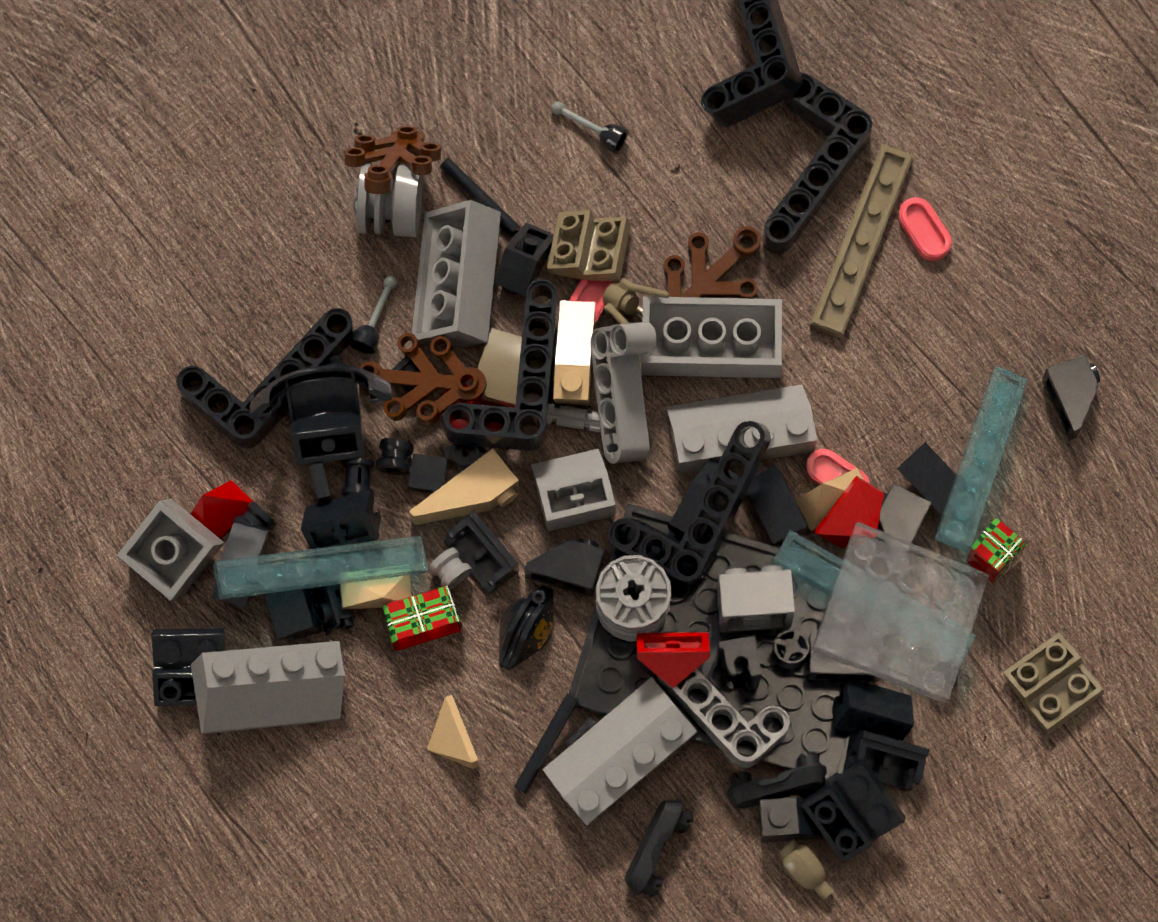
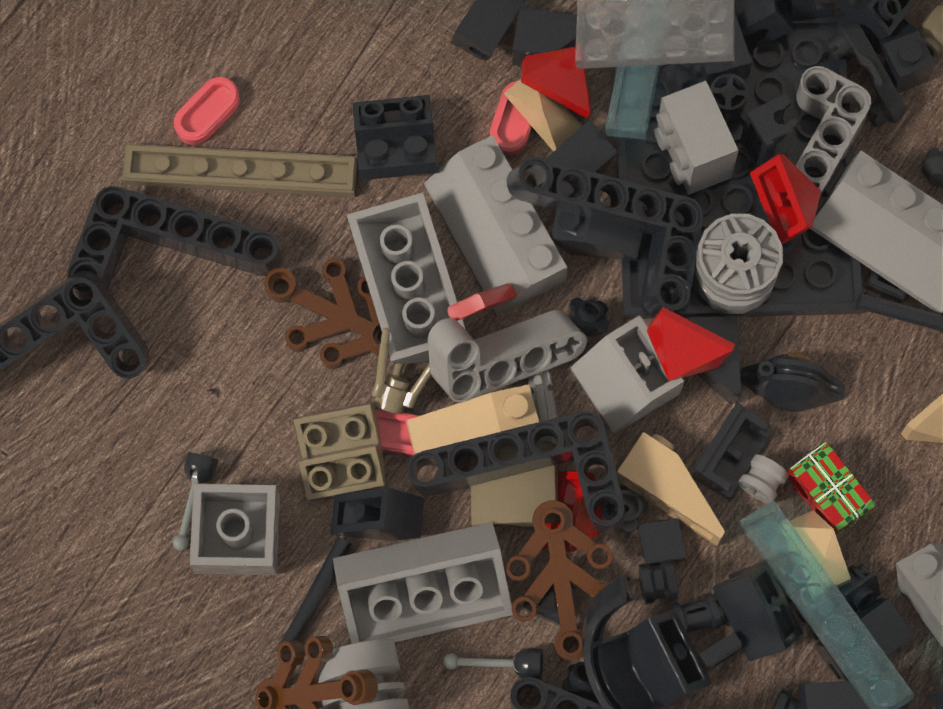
camera: 105 degrees left, 0 degrees up
none -> light grey brick [190,484,280,575]
none -> black brick [352,95,438,181]
none -> red tile [446,283,517,321]
none -> black plate [569,298,610,336]
none -> red slope [647,307,735,381]

